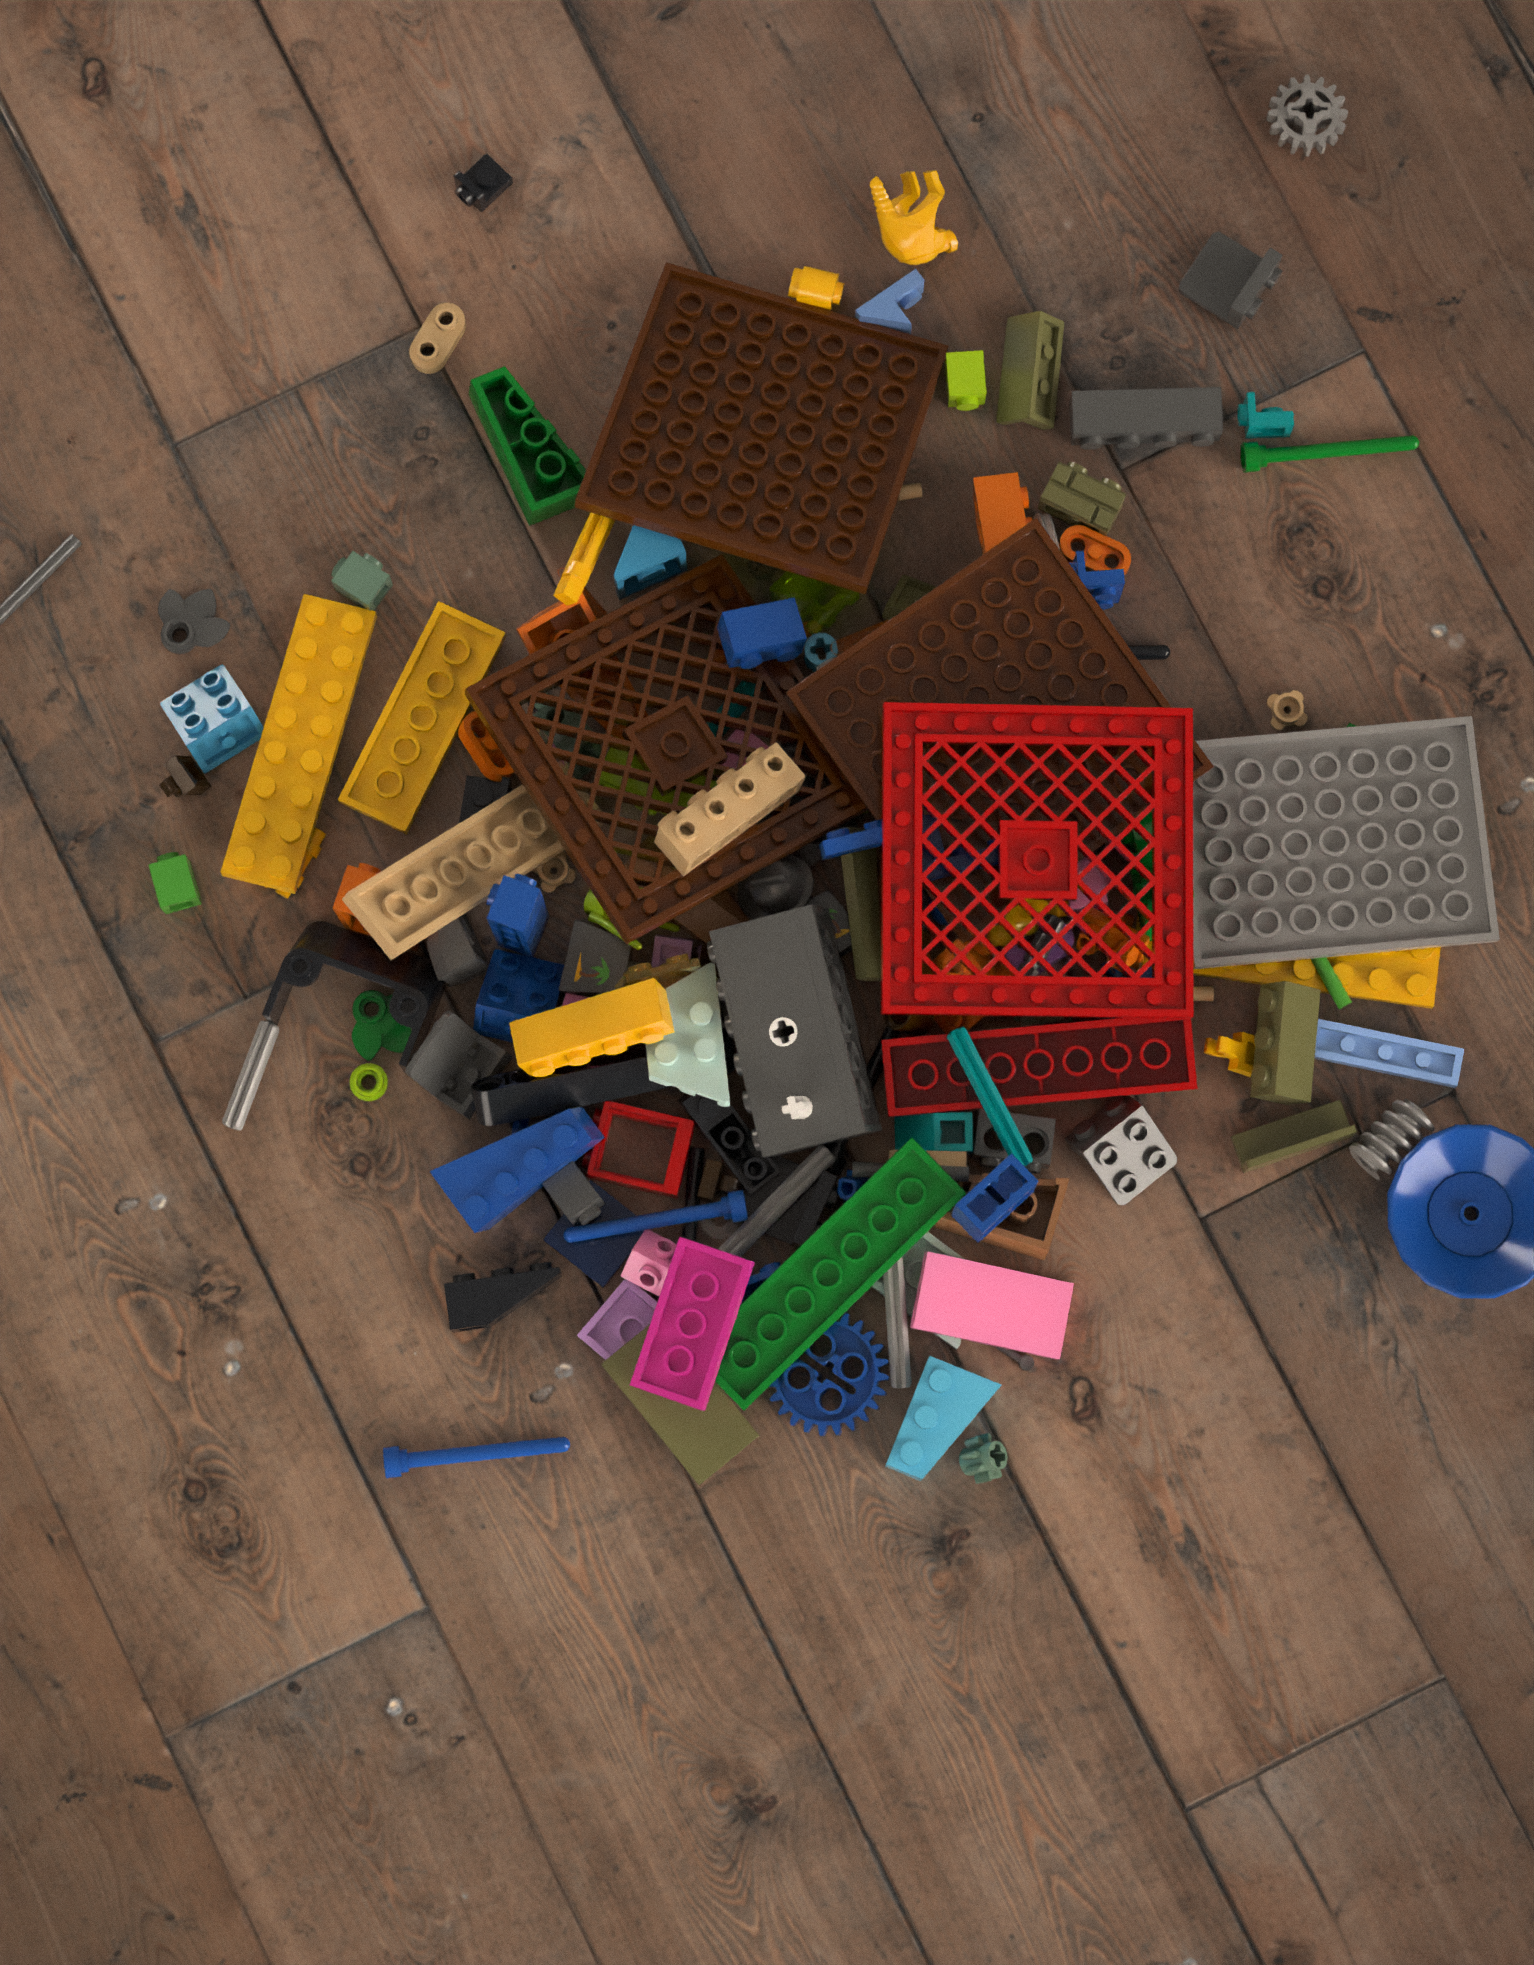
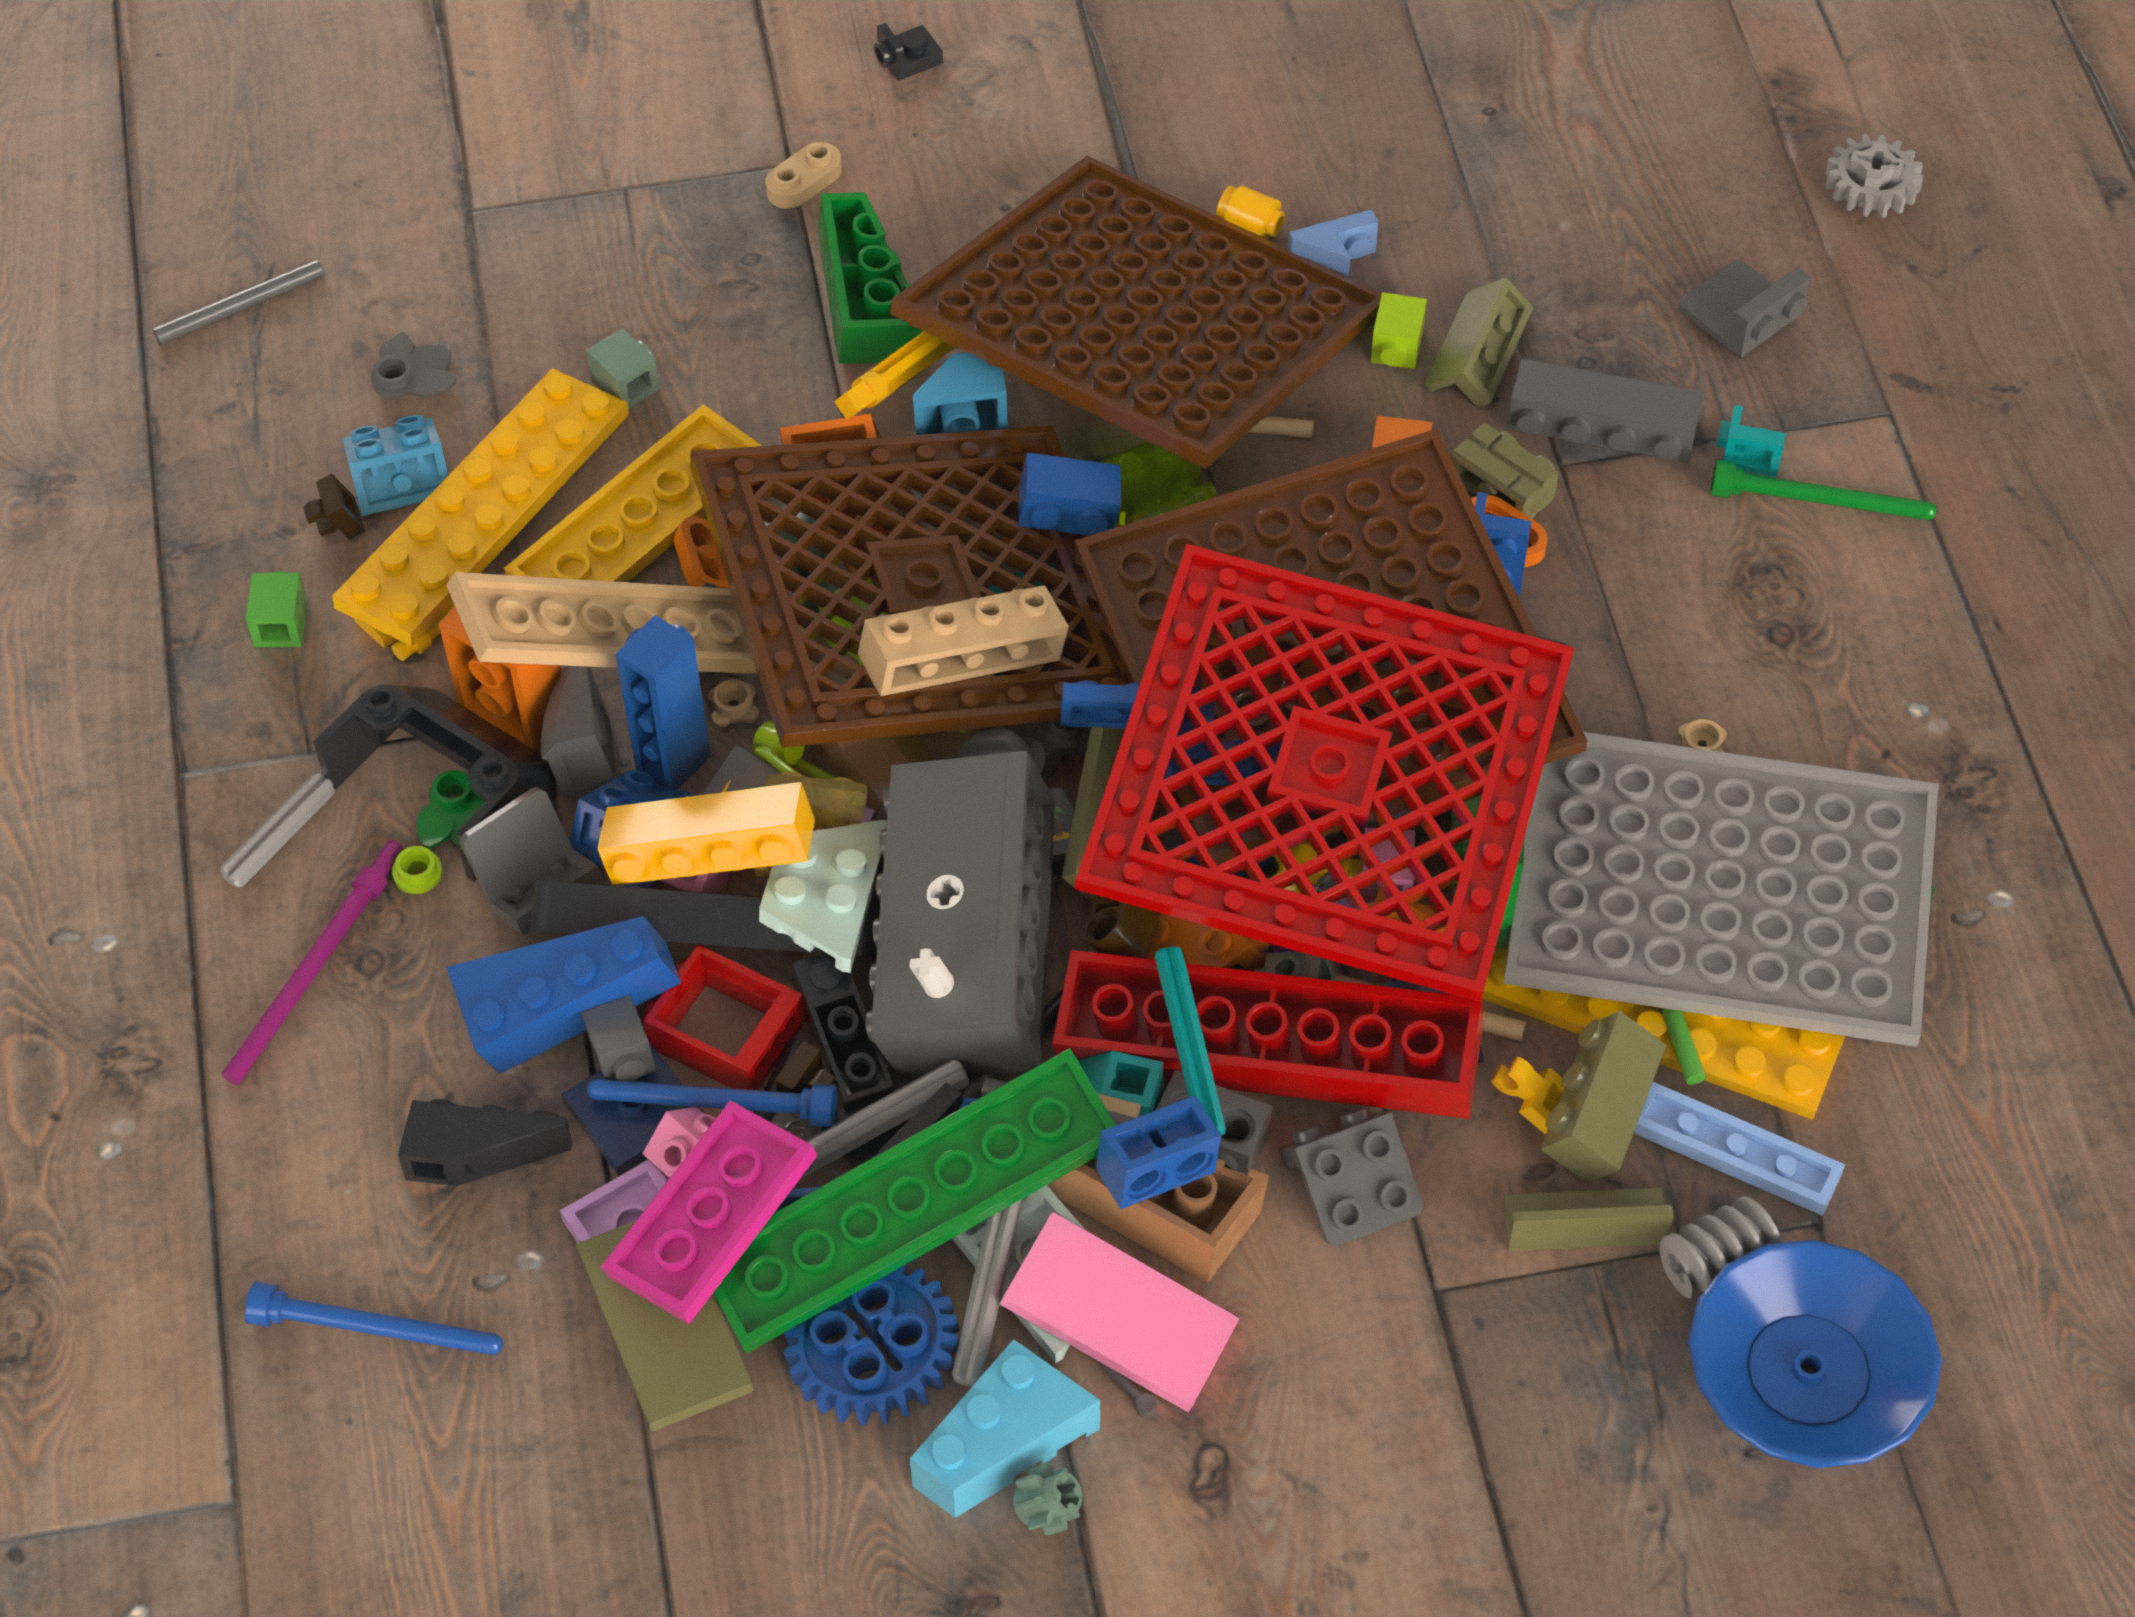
camera: 15 degrees right, 25 degrees down
yellow piece [870,170,958,265] -> none
none -> magenta bar [221,840,404,1085]

